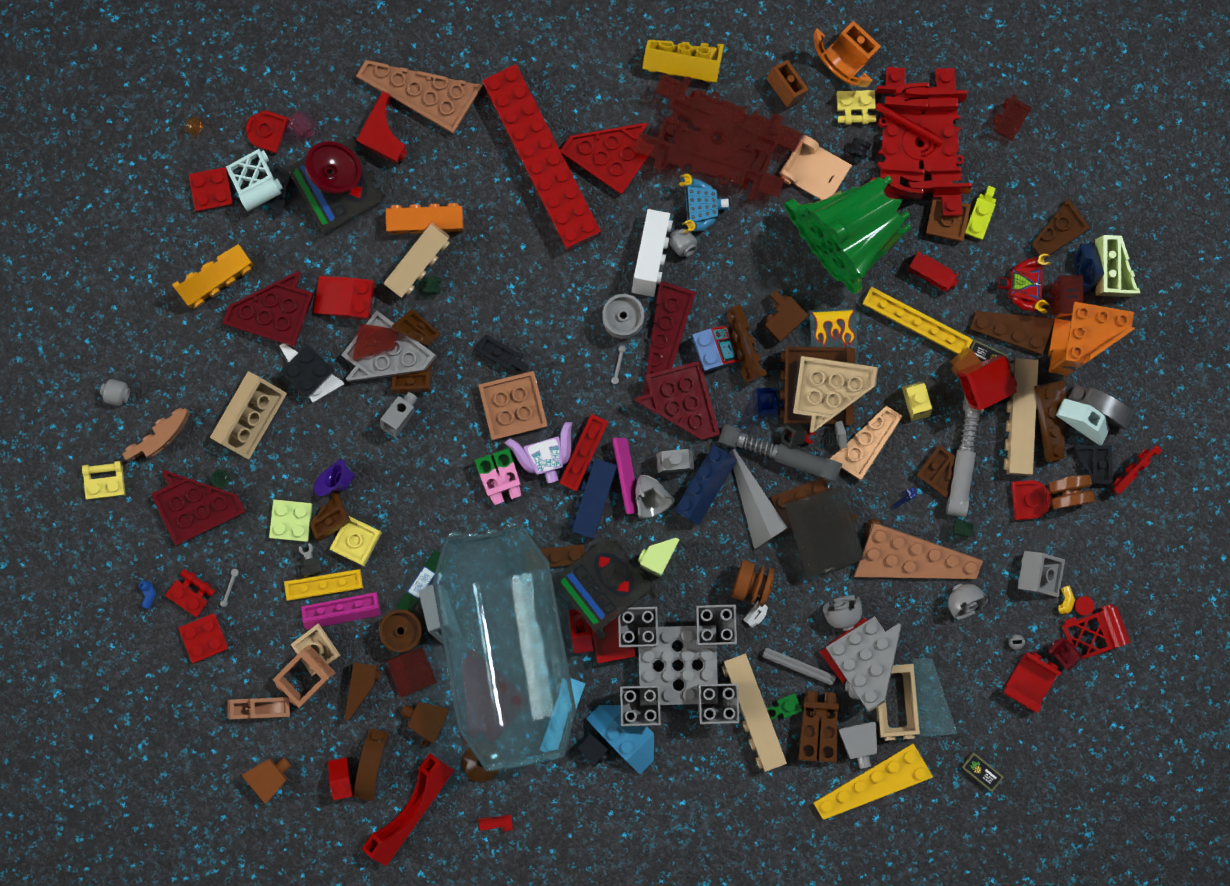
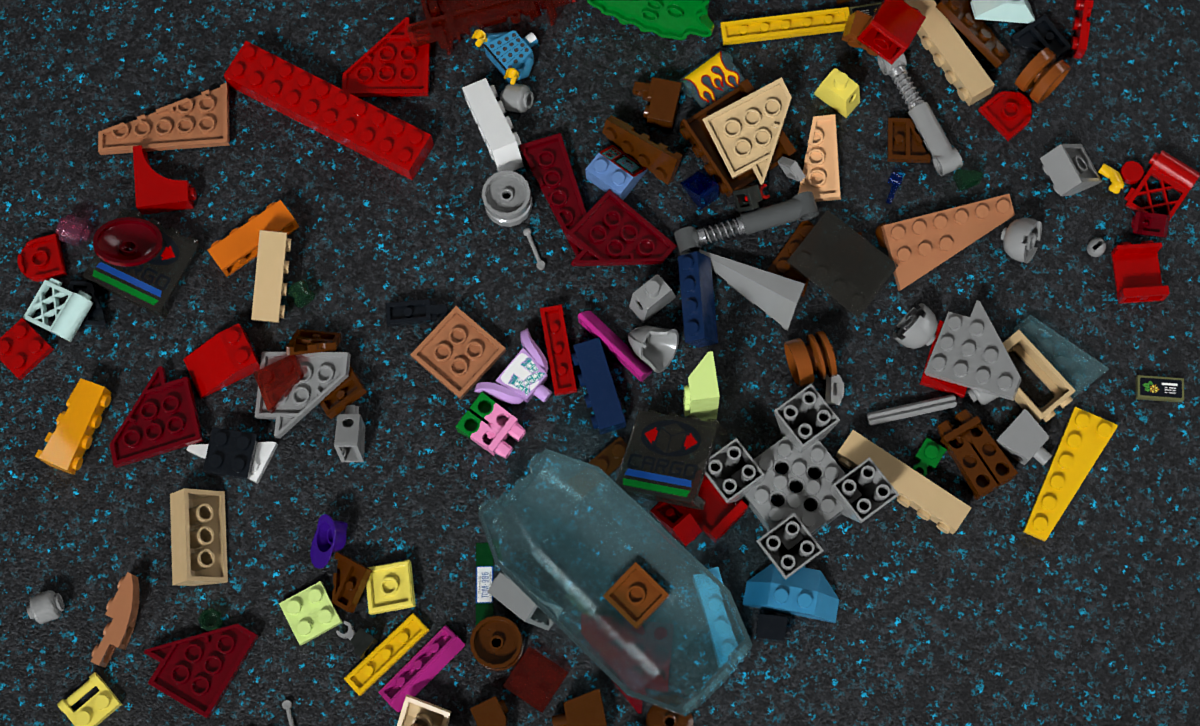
camera: 30 degrees left, 10 degrees down
none -> dark orange plate [603,562,670,630]

